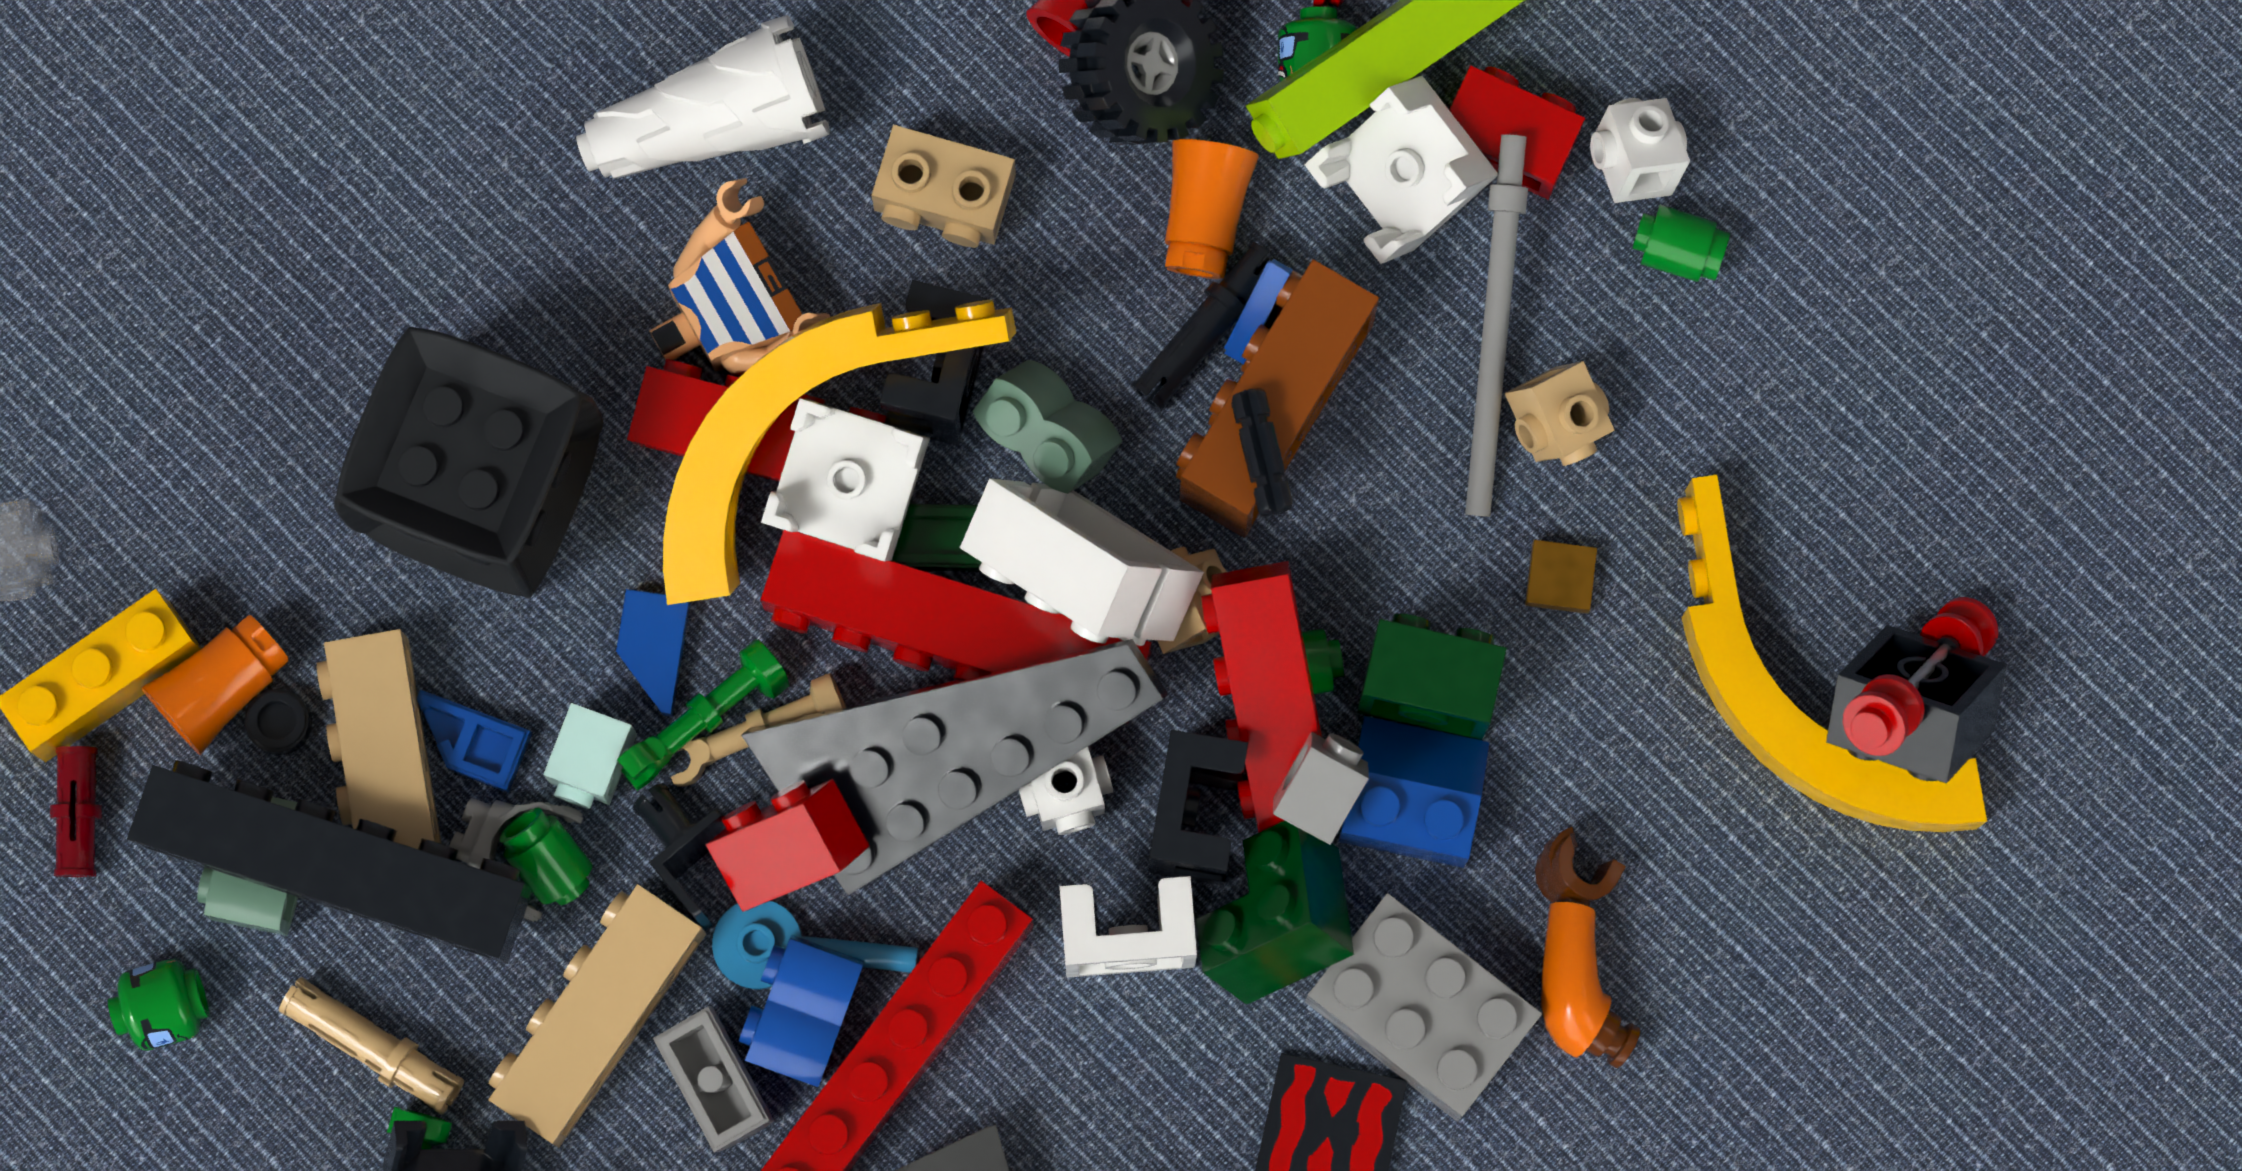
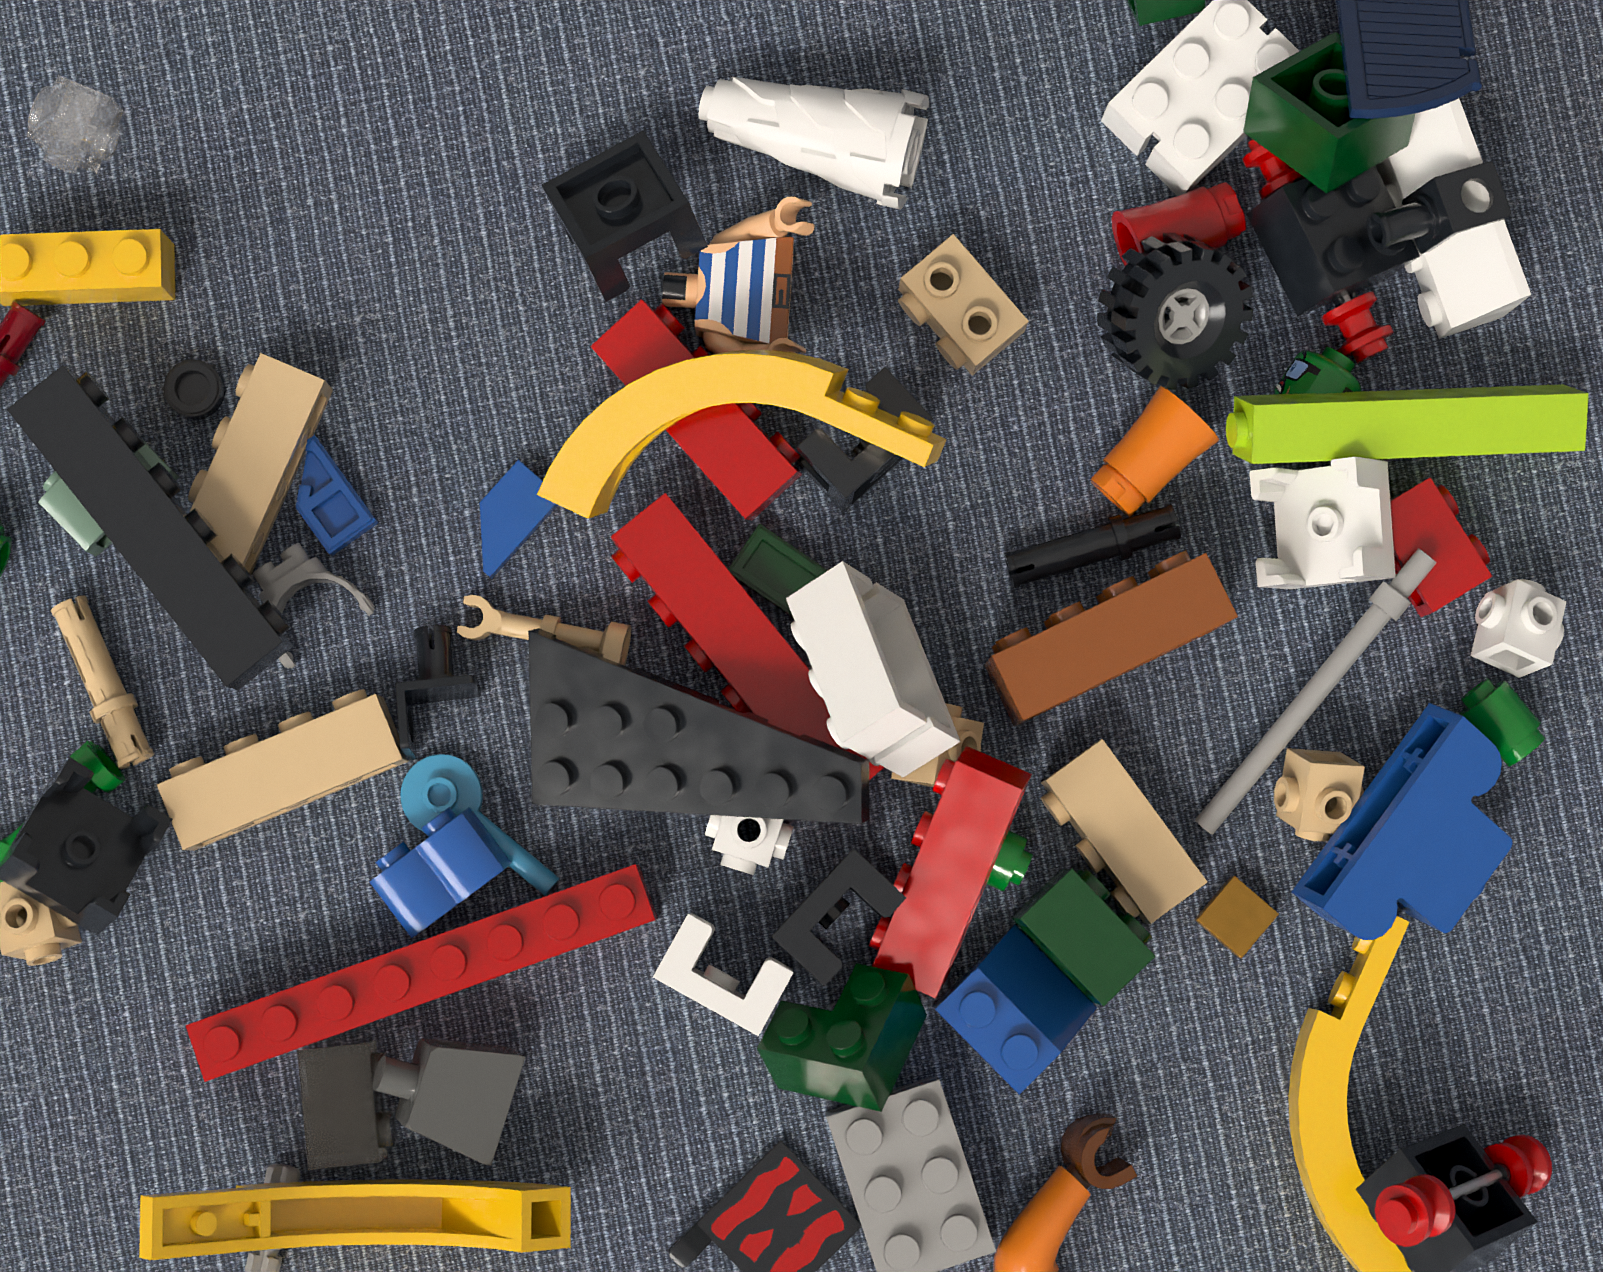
camera: 30 degrees right, 5 degrees up
orange plant [141,615,289,755] -> none
black piece [334,327,603,599] -> none
green brick [499,808,593,905] -> none
light aqua brick [543,703,637,809] -> none
green piece [617,639,789,791] -> none
light grey brick [653,1006,774,1152] -> none
brick [705,779,870,912] -> none
white panel [761,398,930,562] -> none
sand green brick [973,360,1123,494] -> none
blue tile [1224,259,1293,365] -> none
black axle [1231,388,1293,516] -> none
light grey brick [1273,732,1369,845] -> none
none -> black panel [542,130,708,302]
none -> tan brick [1041,739,1207,924]
none -> blue brick [1291,703,1513,940]

